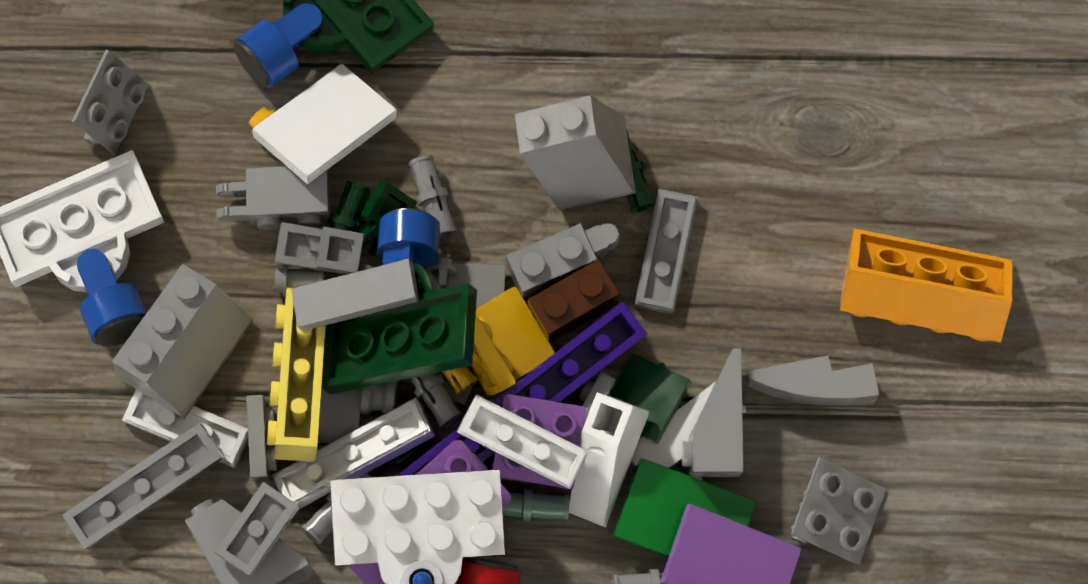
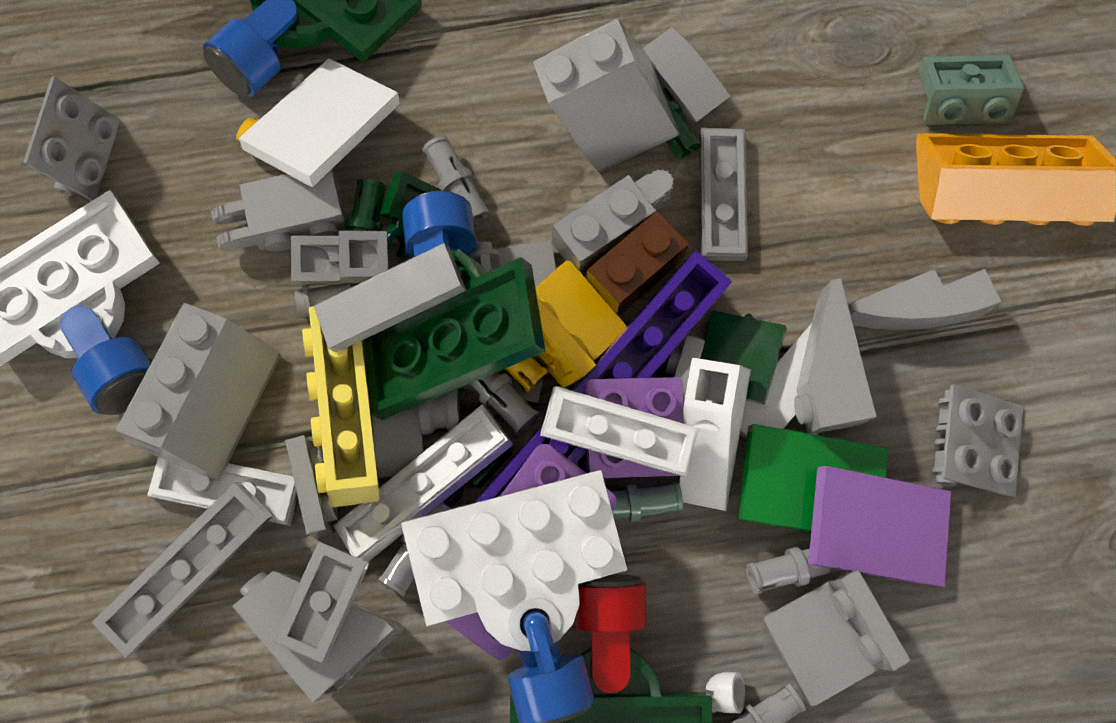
camera: 15 degrees left, 0 degrees up
none -> light grey slope [643,27,730,124]
none -> sand green bracket [919,55,1024,125]

